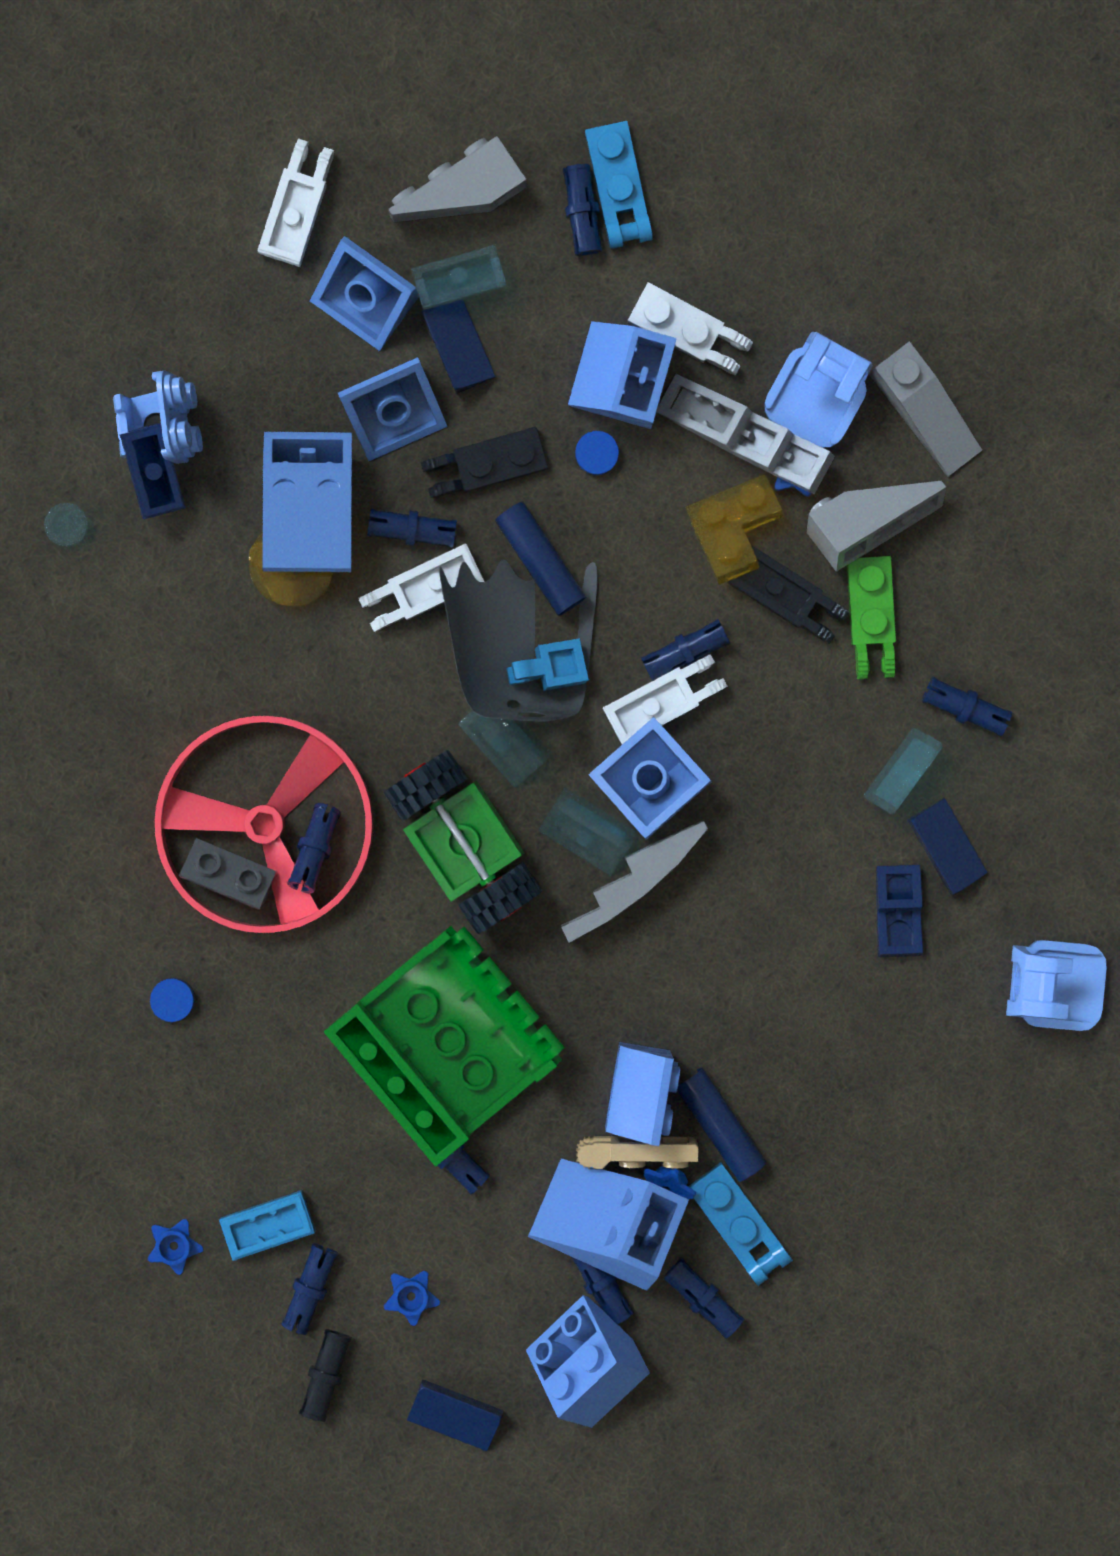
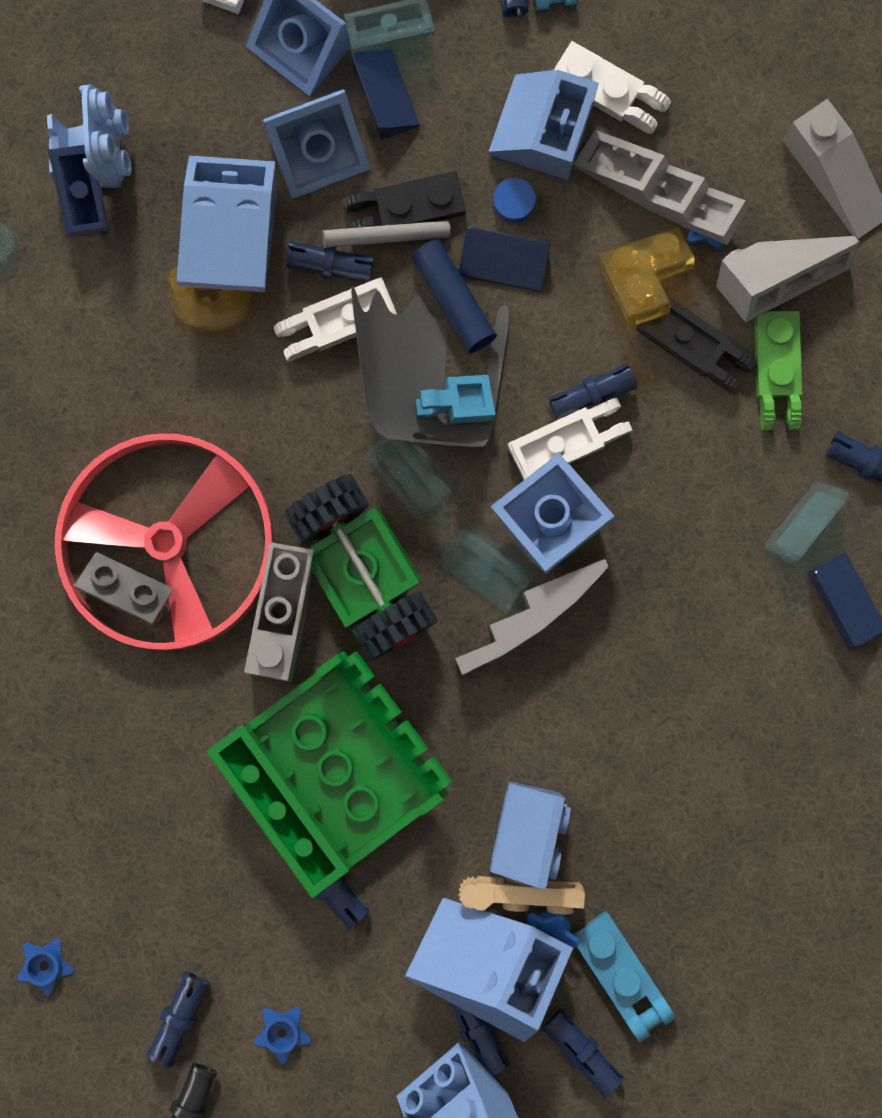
camera: 10 degrees right, 5 degrees down
blue tile [150,978,195,1022] -> none
dark azure plate [219,1190,316,1261] -> none
dark blue pin [287,803,341,893] -> none
dark blue piece [677,1067,767,1182] -> none
light blue piece [764,332,873,448] -> none
dark blue slope [876,865,923,957] -> none
none -> light grey slope [244,542,314,683]
none -> light grey bar [322,221,450,248]
none -> dark blue slope [459,227,551,292]

